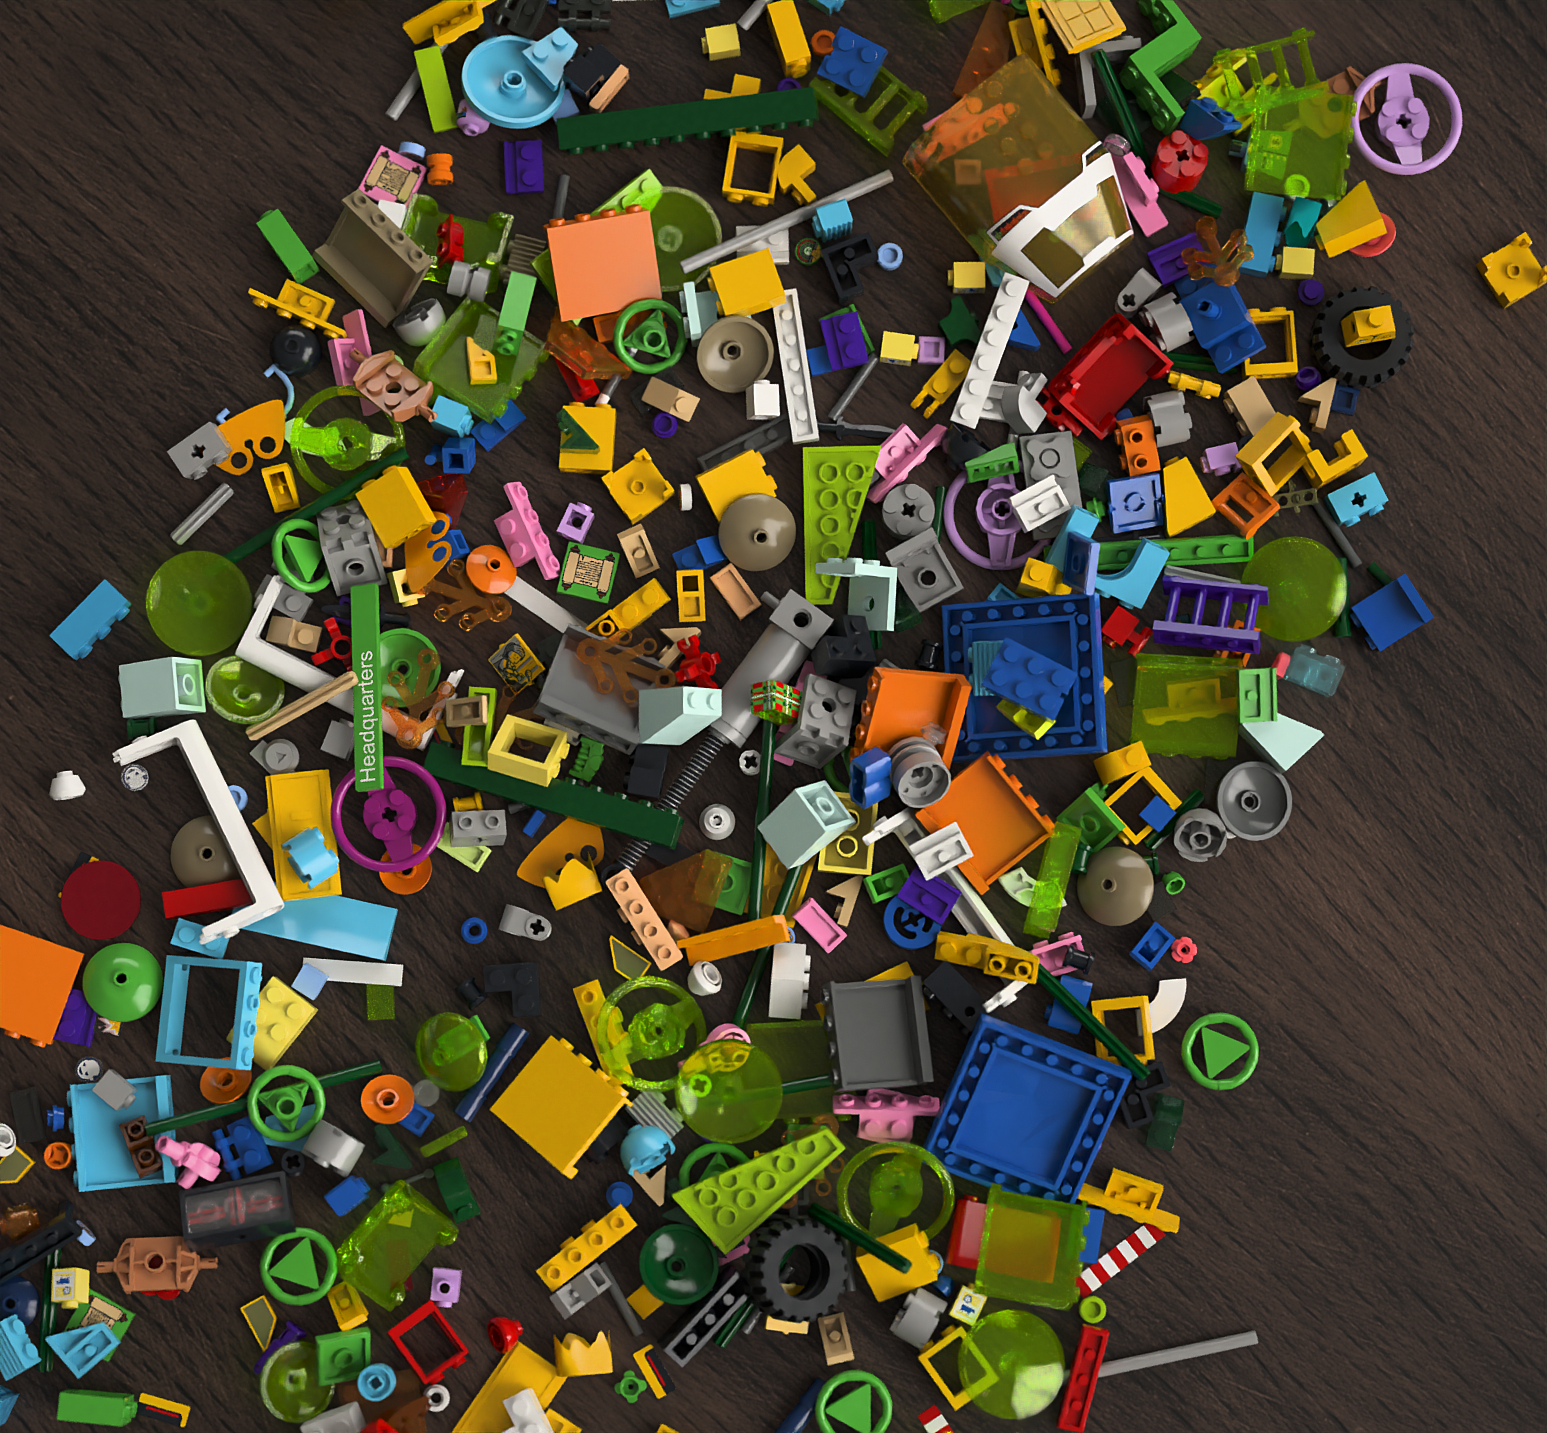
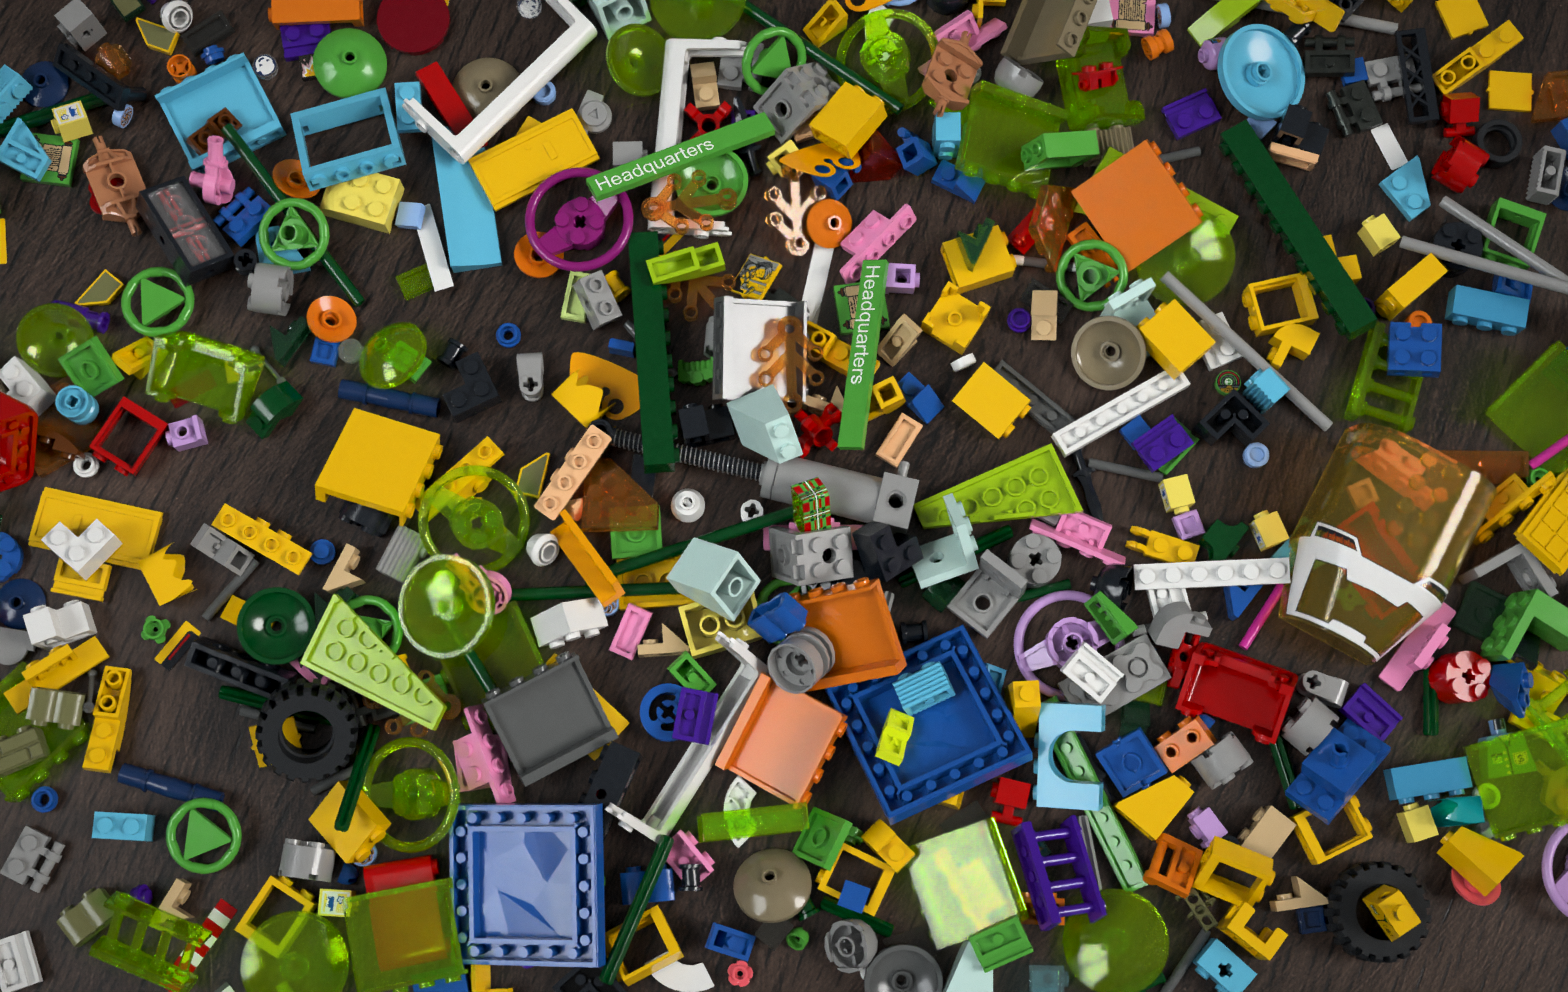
camera: 65 degrees right, 5 degrees down
light grey brick [92,1069,138,1110] -> none
tan axle [246,671,359,740] -> none
medium azure brick [281,827,339,890] -> none
blue brick [324,1175,371,1216] -> none
clear neon green tile [420,1125,468,1157] -> none
tan slope [446,695,488,727] -> none
light grey wheel [447,260,491,303] -> none
yellow tile [465,337,497,385] -> none
red brick [487,1317,523,1354] -> none
light yellow window [488,714,570,787] -> none
medium azure wing [521,27,578,92] -> none
medium azure cylinder [620,1124,676,1175] -> none
dark tan dish [718,493,796,571] -> none
white brick [746,380,780,420] -> none
tan slope [817,1312,854,1365] -> none
white plate [908,822,974,881] -> none
clear plate [921,722,947,746] -> none
yellow slope [935,931,1039,984] -> none
blue piece [981,637,1078,724] -> none
blue plate [1062,532,1100,595] -> none
dark green bush [1064,842,1093,875] -> none
bright green plate [1086,498,1106,523] -> none
dark green axle [1091,49,1151,168] -> none
clear tile [1103,134,1130,157] -> none
yellow plate [1166,370,1221,399] -> none
clear orange plant [1181,216,1254,287] -> none
coral tile [1271,652,1291,680] -> none
dark purple plate [1295,366,1322,391] -> none
dark purple plate [1297,279,1324,306] -> none
none -> bright green tile [837,259,889,450]

